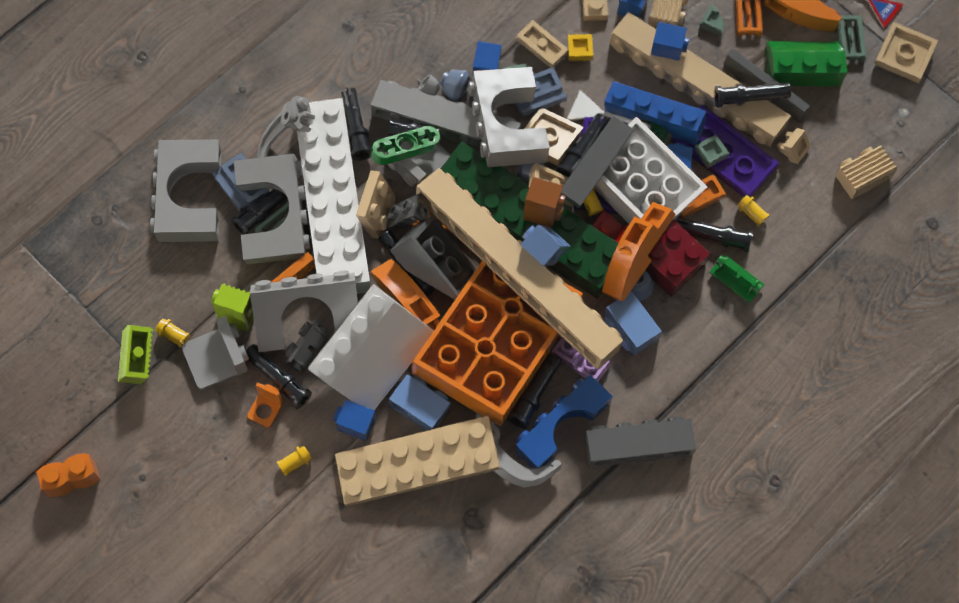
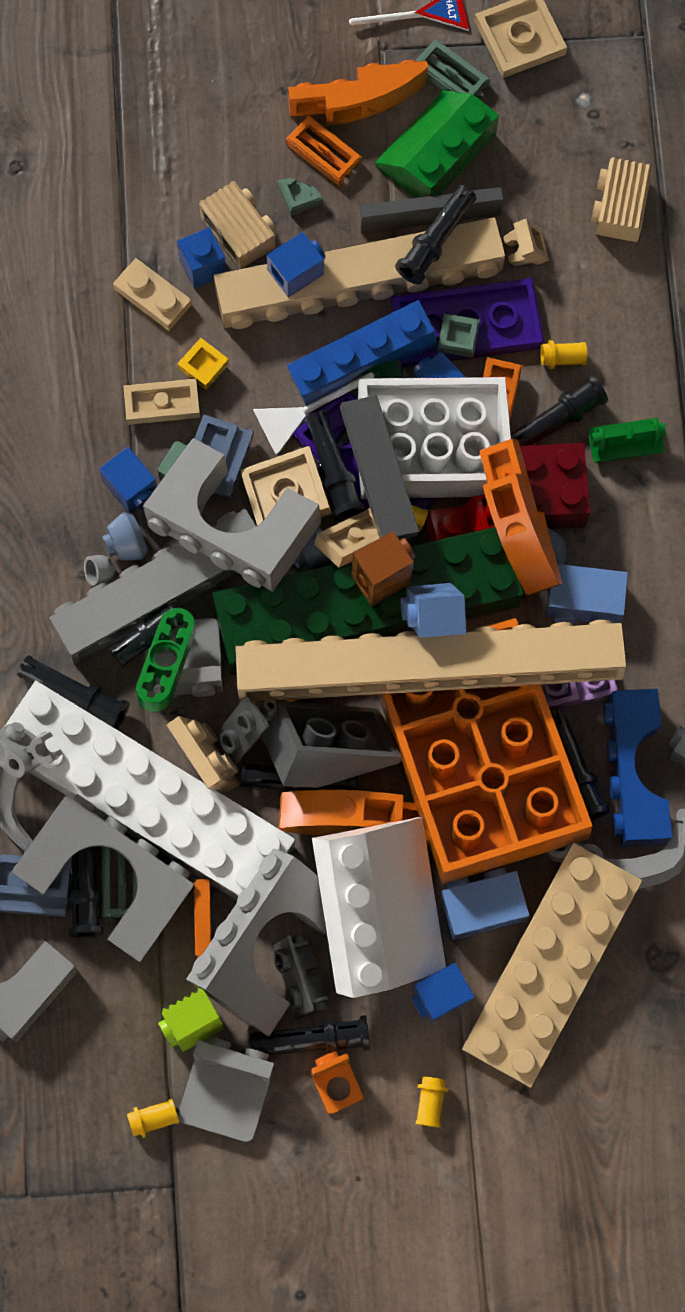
camera: 50 degrees left, 5 degrees up
lime brick [118,325,153,385] -> none

